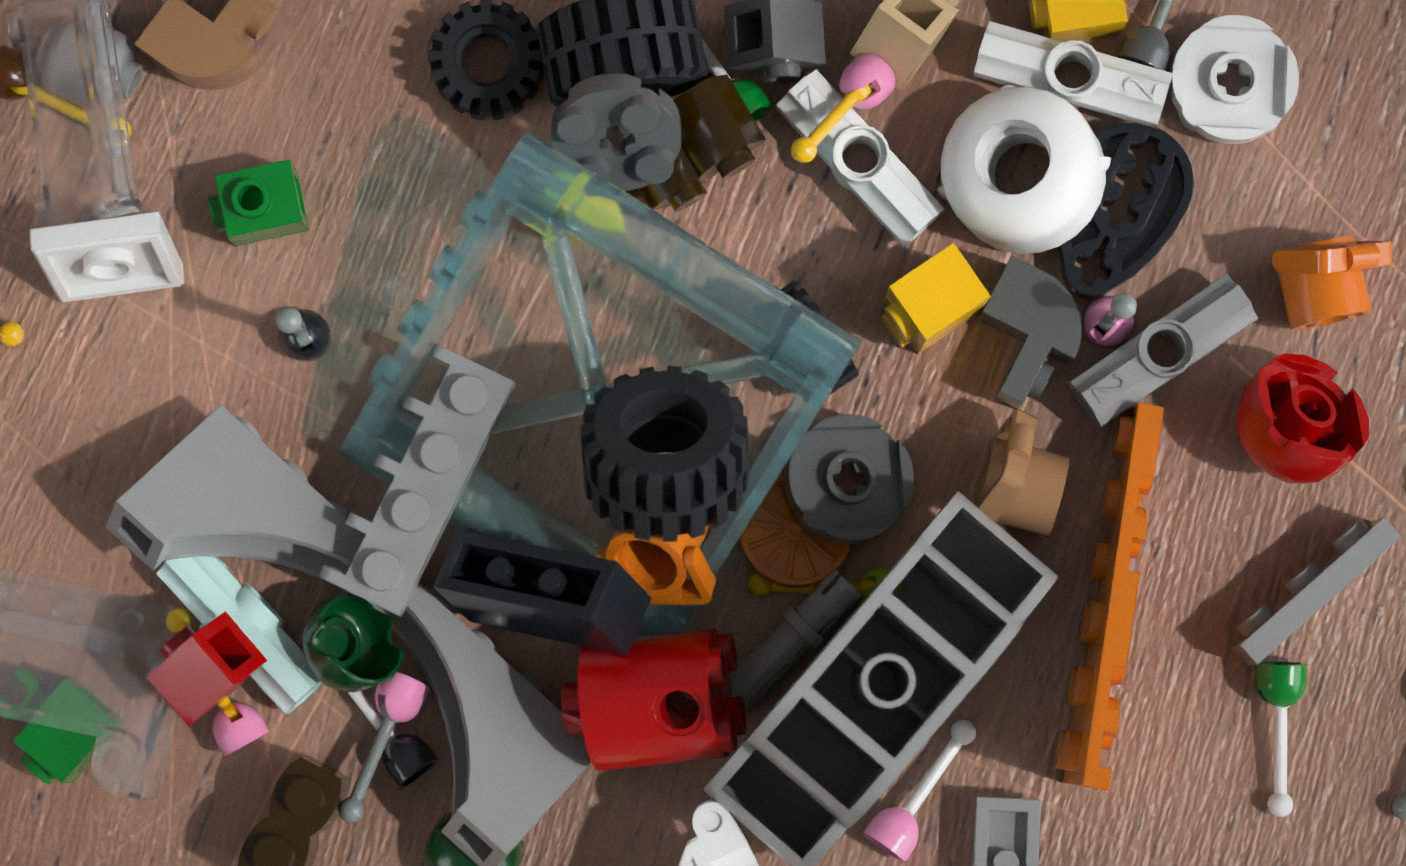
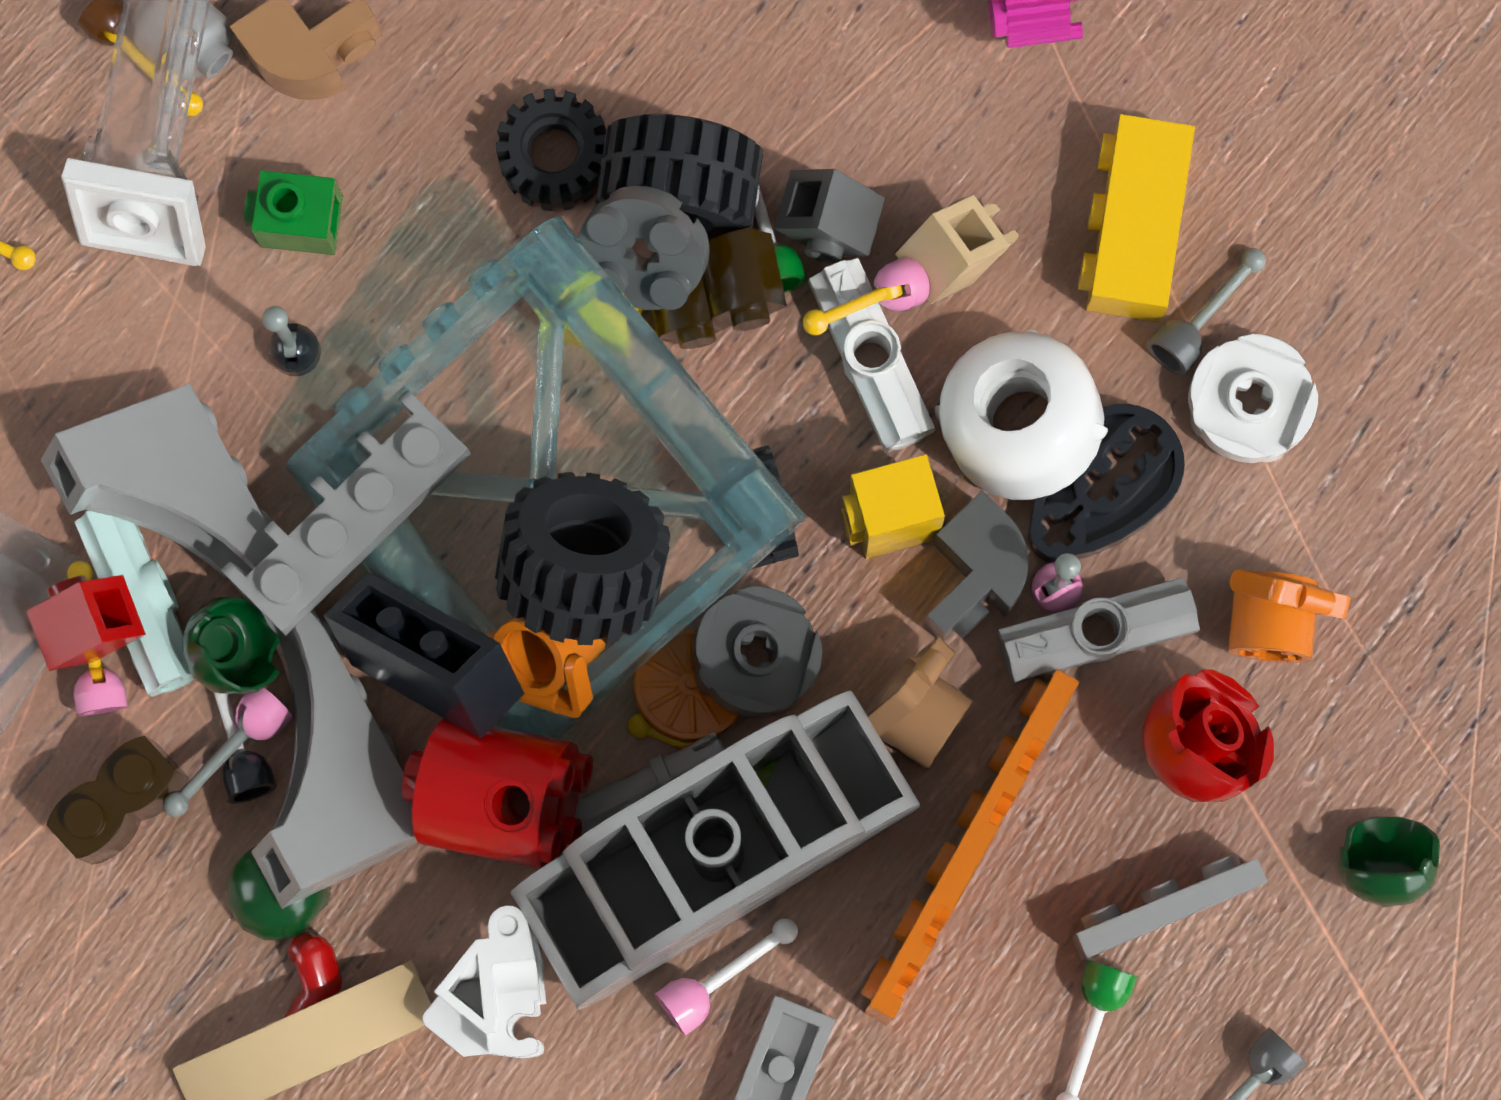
camera: 20 degrees right, 5 degrees down
white piece [974,21,1173,129] -> none

